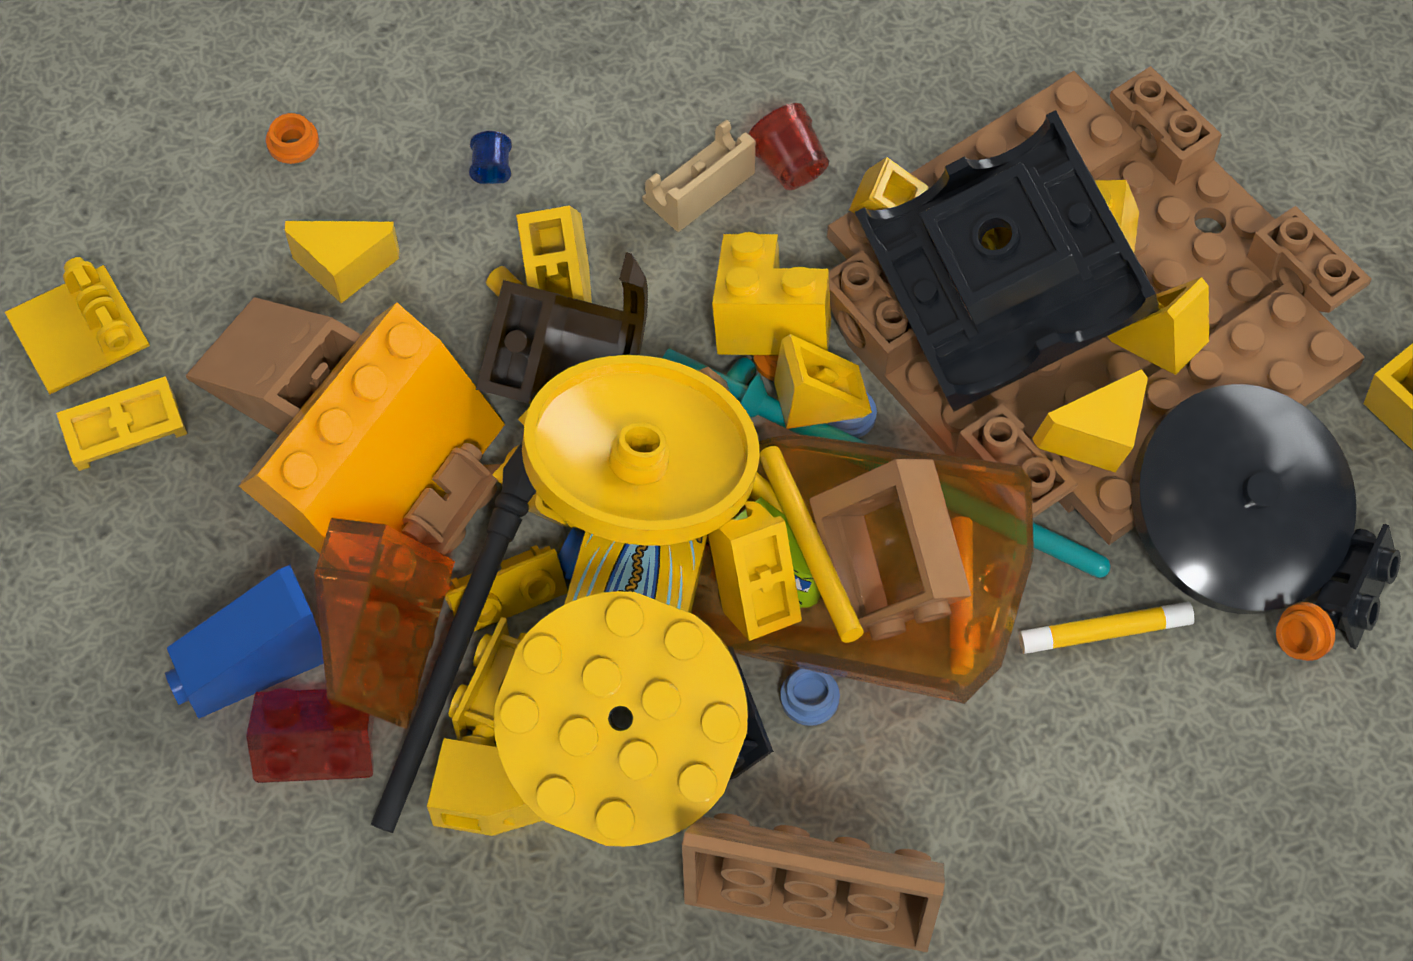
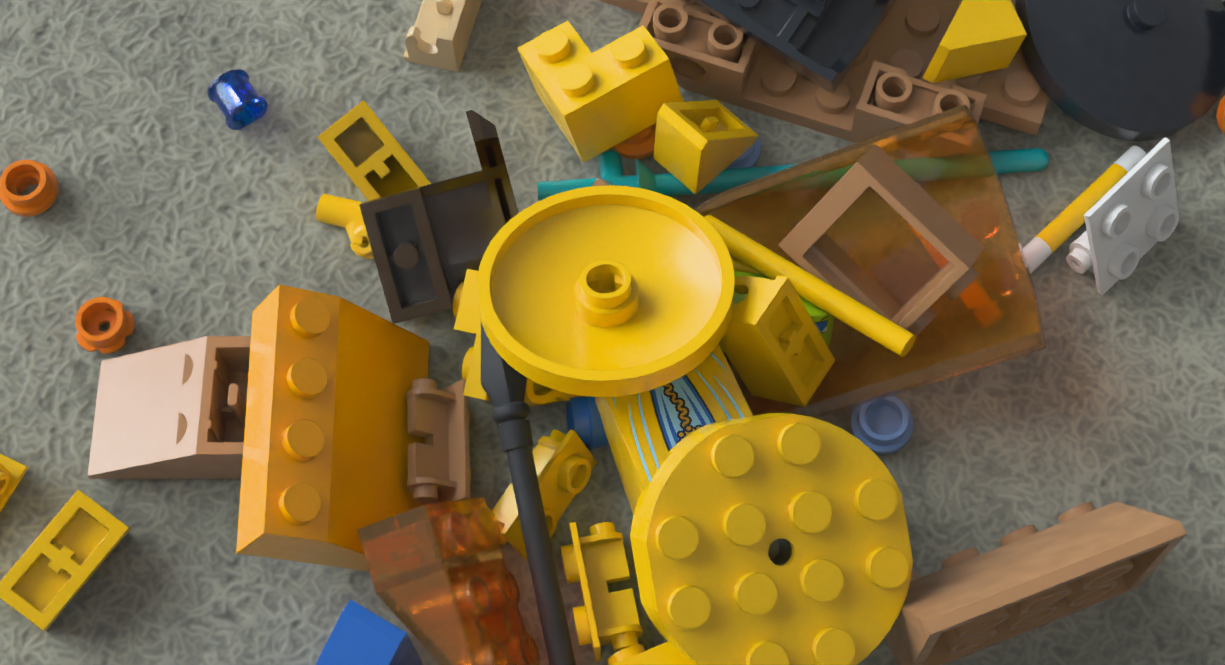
camera: 30 degrees left, 5 degrees up
yellow slope [284,221,399,303] -> none
none -> orange plate [75,297,135,354]
none -> white hinge [1066,138,1179,296]

